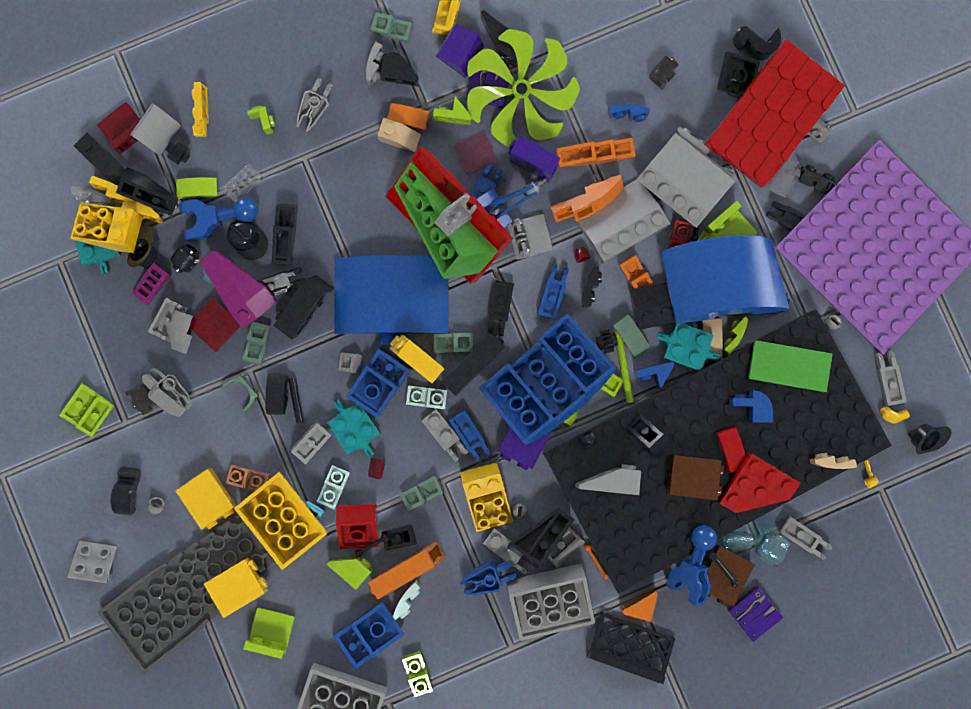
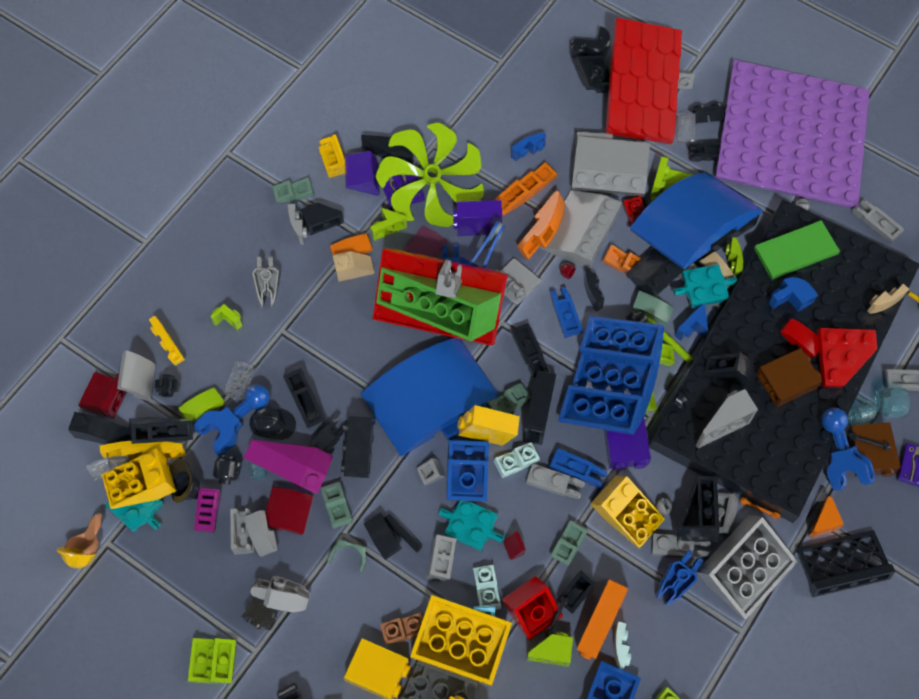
camera: 30 degrees left, 20 degrees down
clear smoke brick [648,56,679,90] -> none
yellow arm [880,406,910,424] -> none
none -> piece [56,513,102,569]

